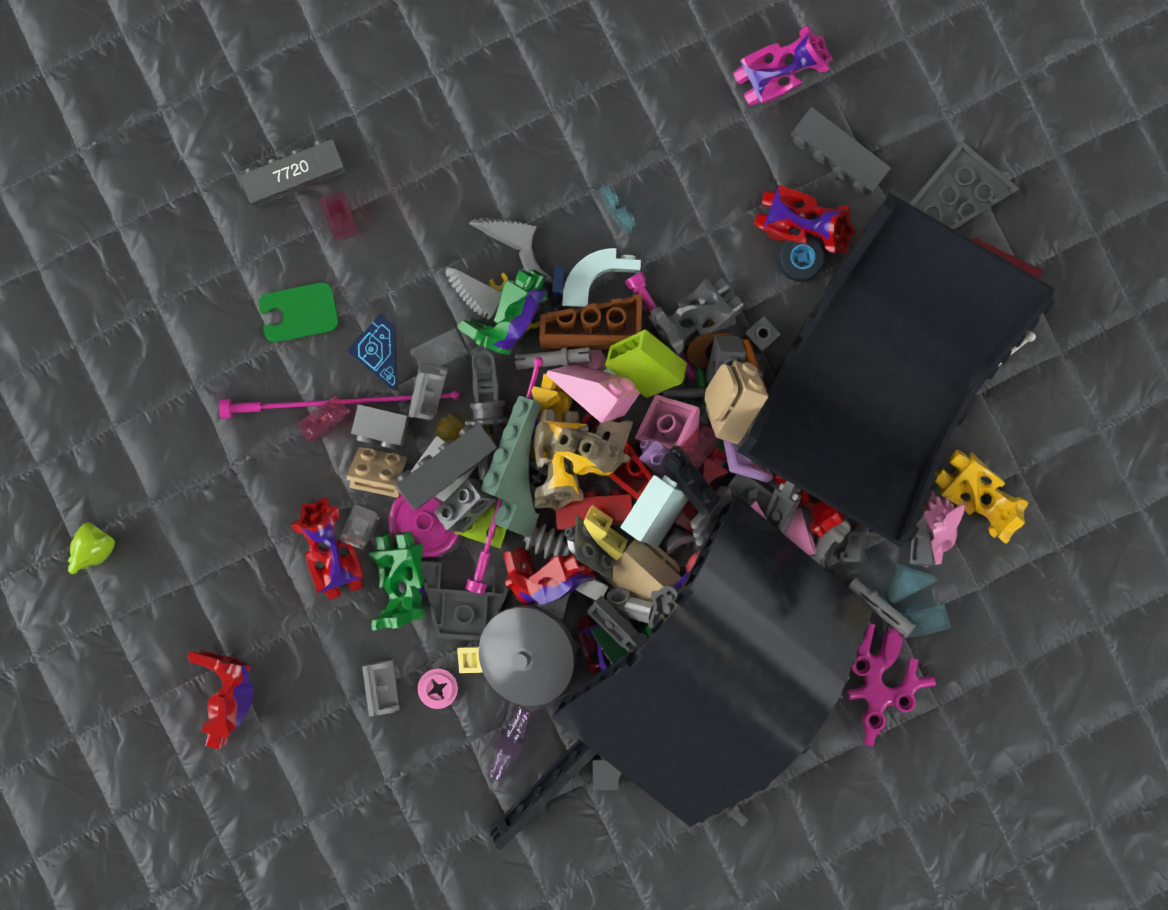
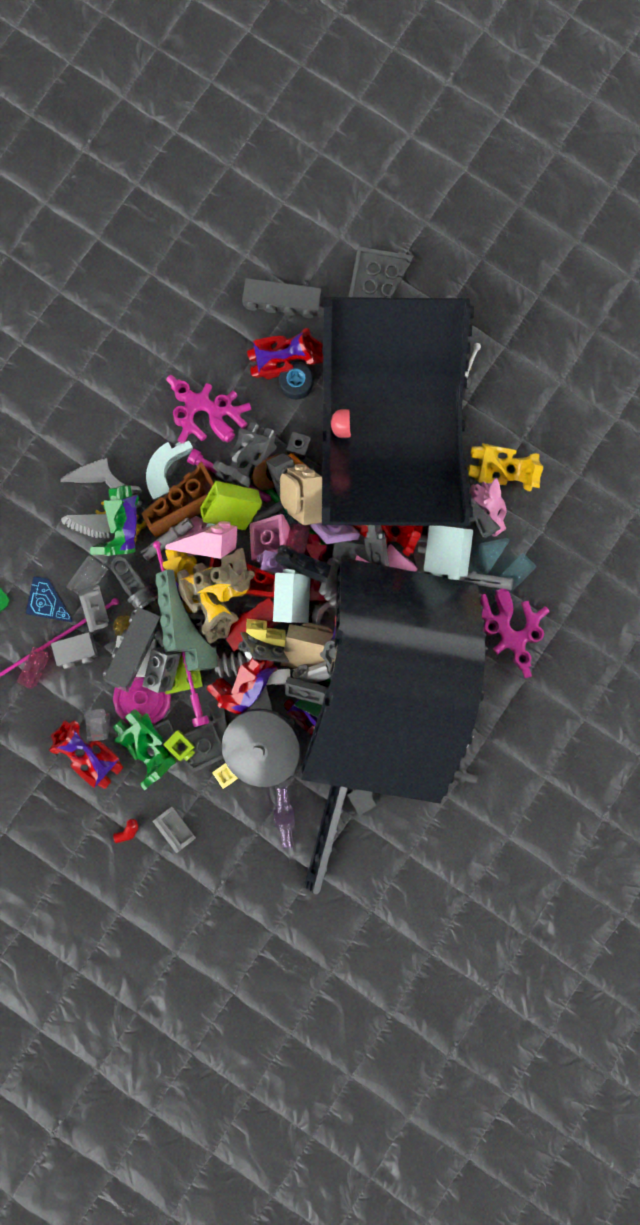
camera: 30 degrees left, 5 degrees down
red hips [188,649,254,750] -> none
tan bracket [347,447,407,498] -> none
bright pink gear [418,668,458,709] -> none
dark blue tile [553,266,566,298] -> none
clear light blue slope [599,185,636,236] -> none
dark pink hips [733,25,833,105] -> none
none -> red arm [113,819,139,843]
none -> lime brick [163,730,195,761]
none -> dark pink plant [166,375,251,444]
none -> coral hair [331,409,351,438]
none -> light aqua brick [424,526,473,580]

